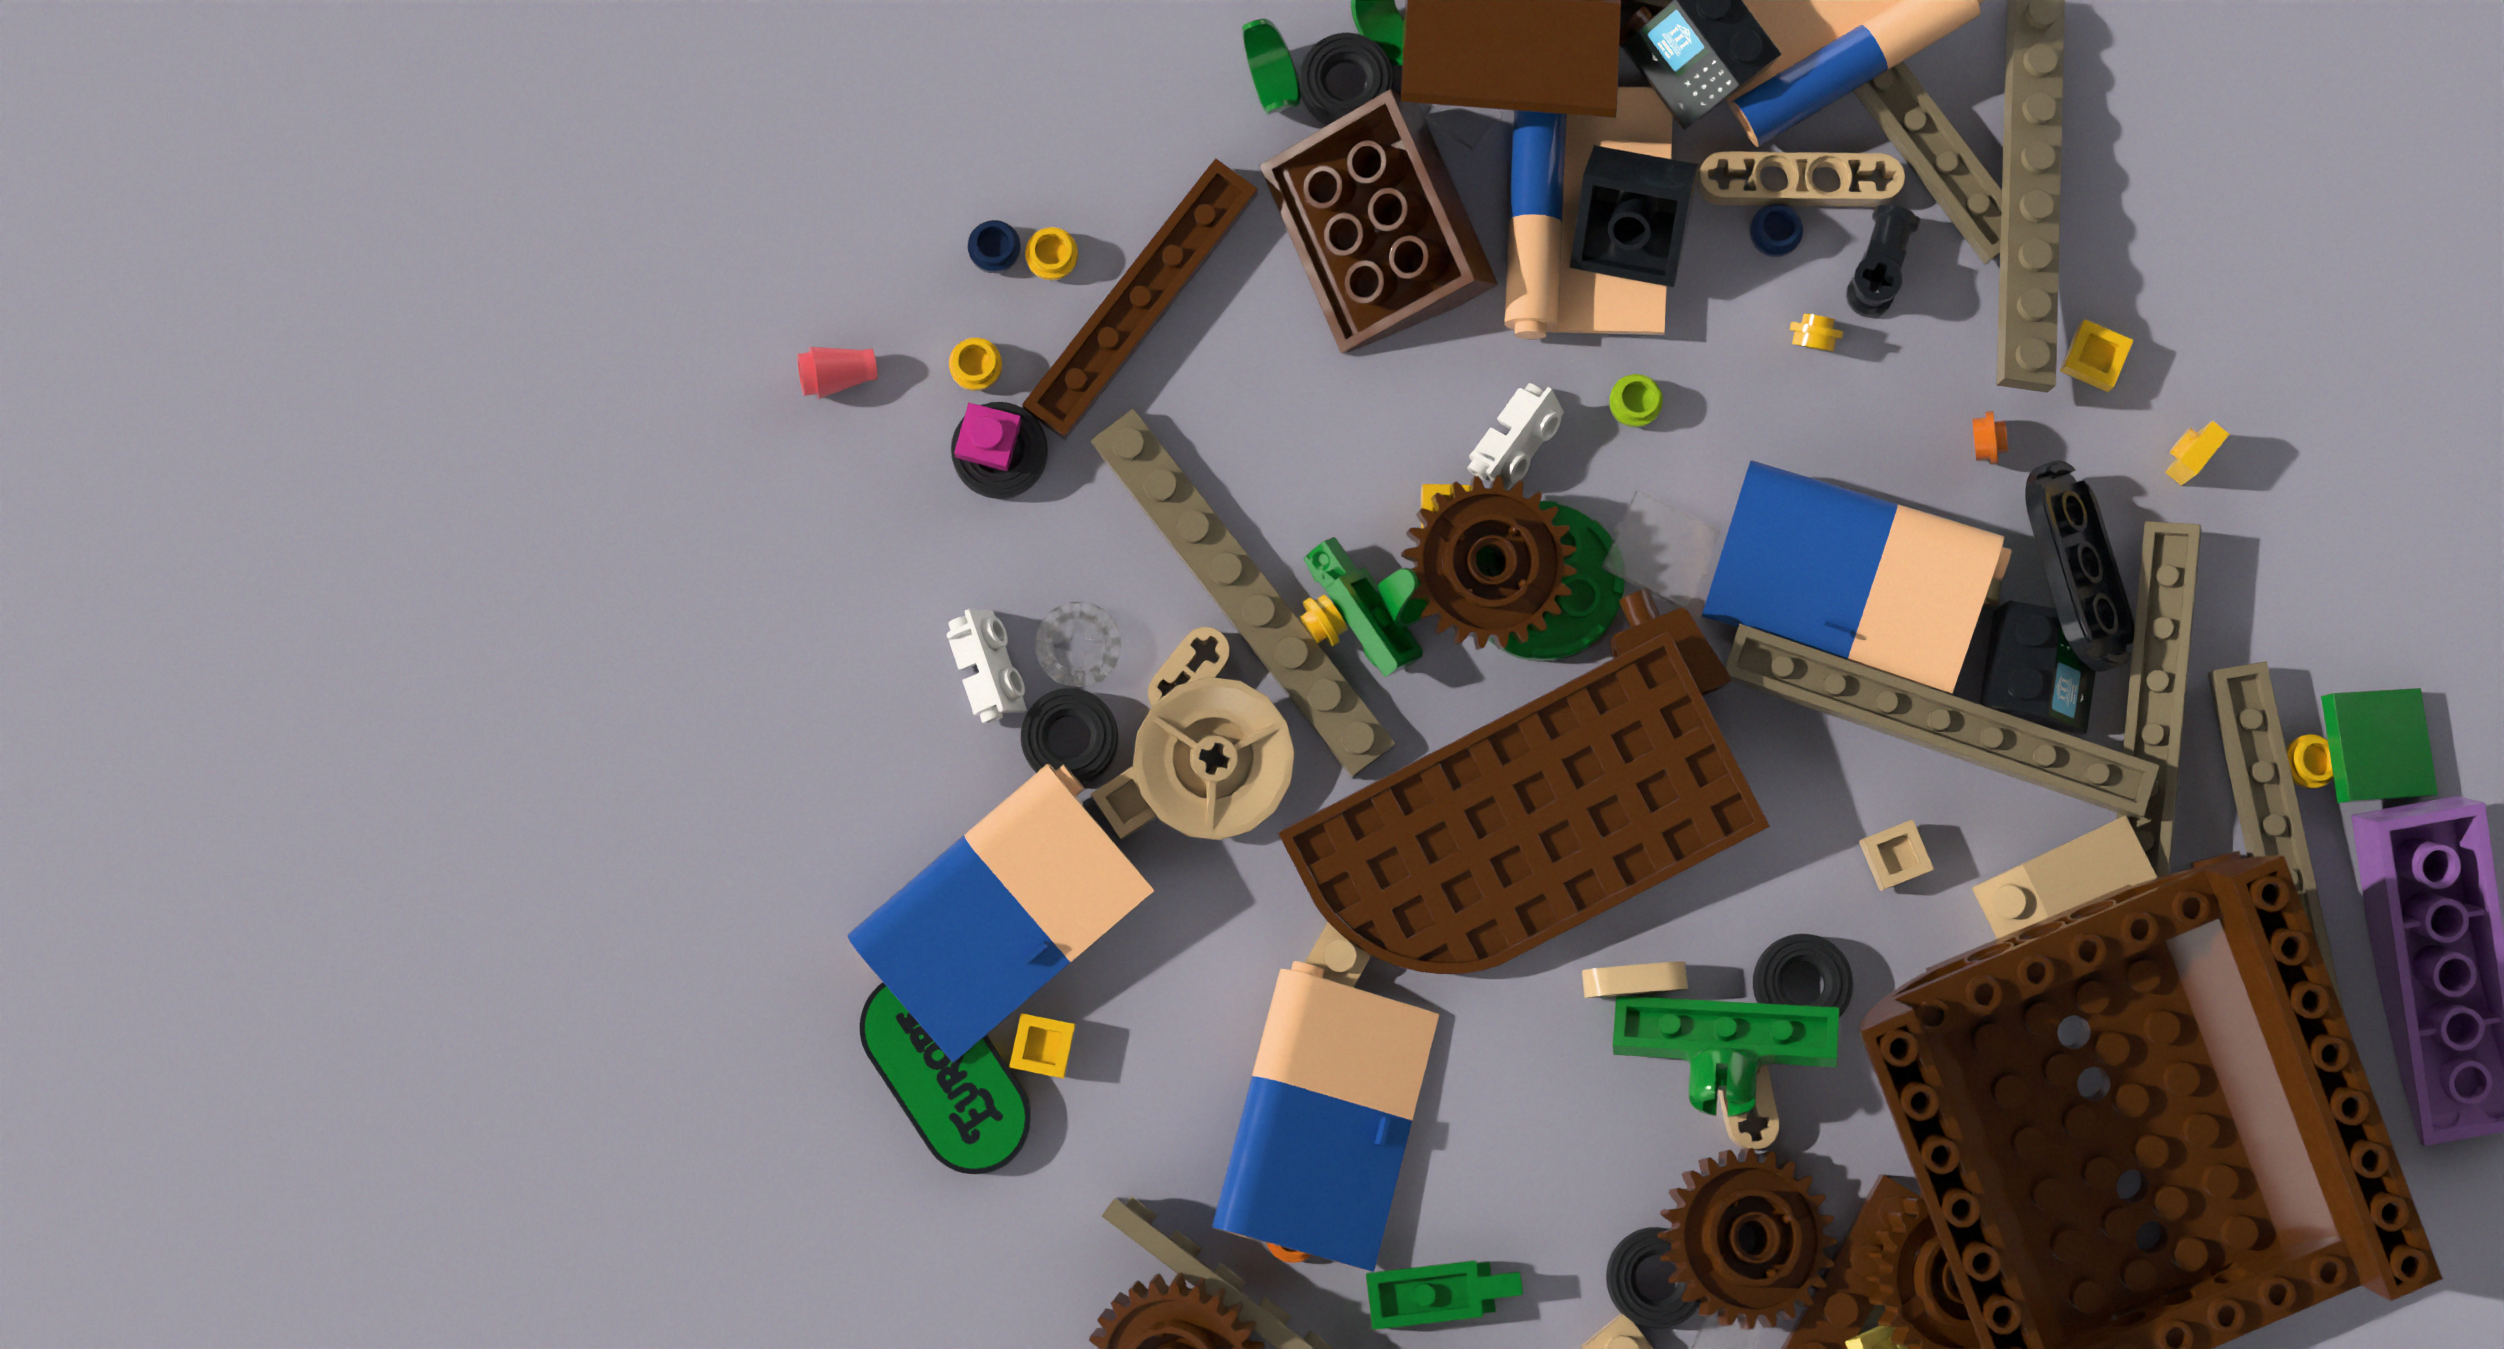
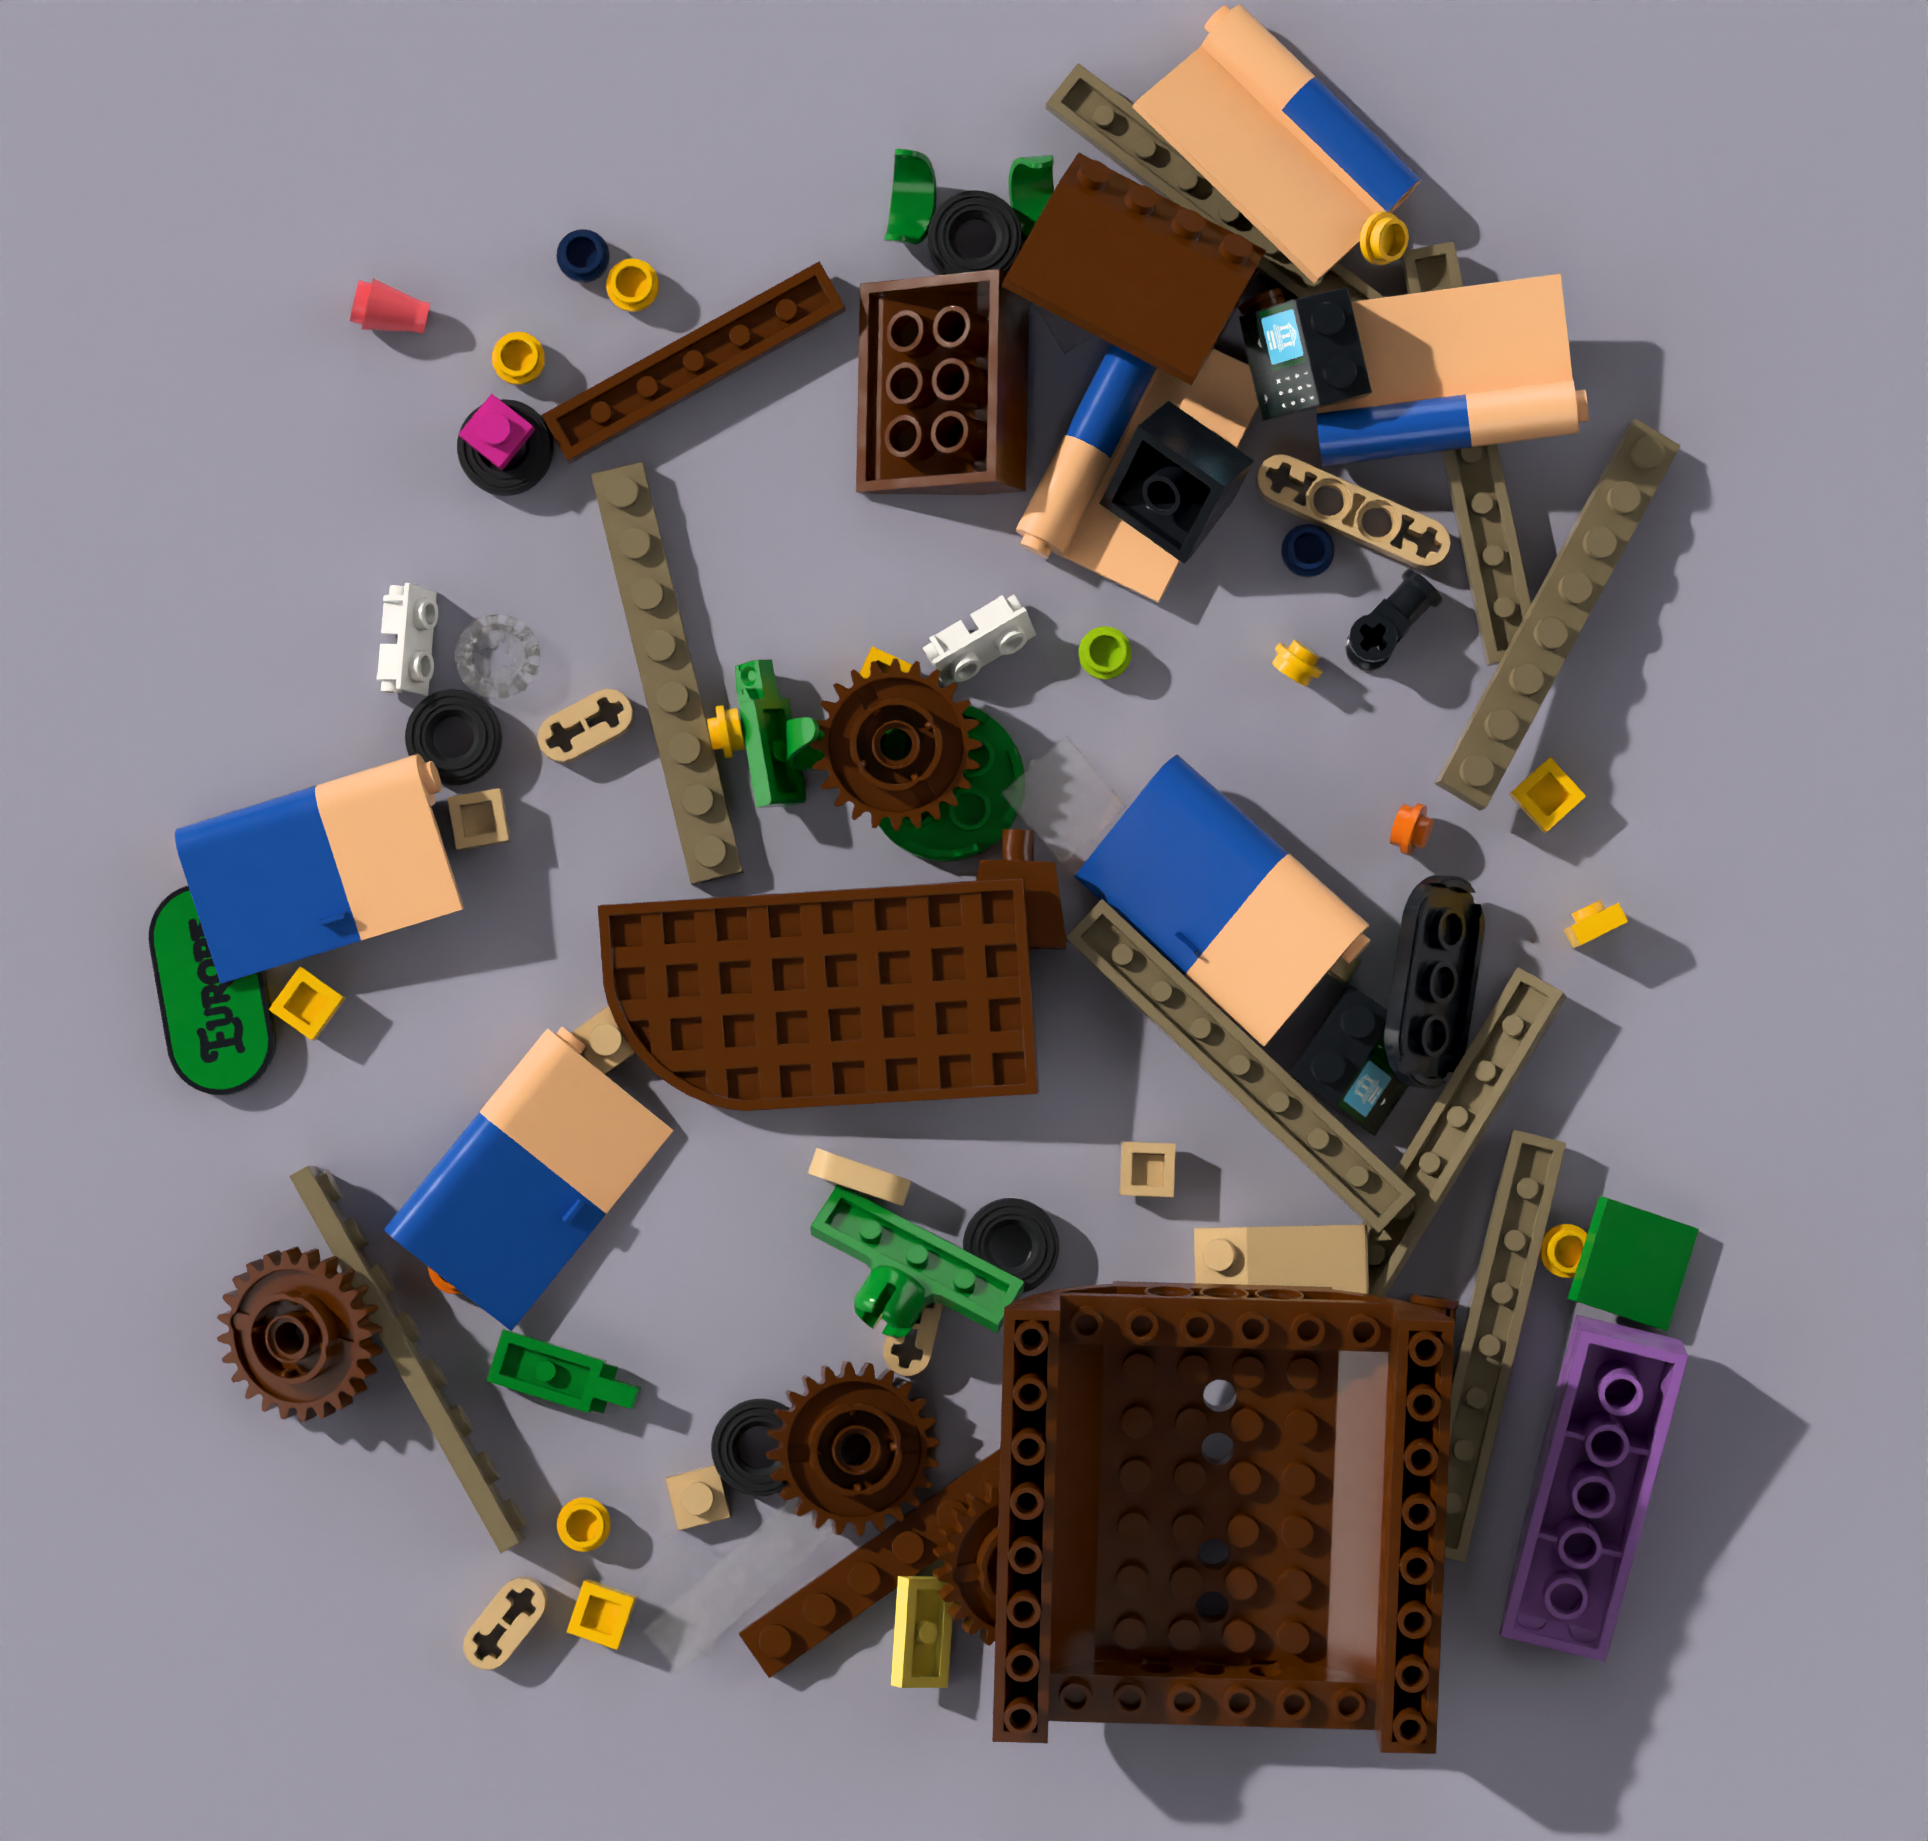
camera: 30 degrees right, 5 degrees up
tan piece [1133,677,1295,840] -> none

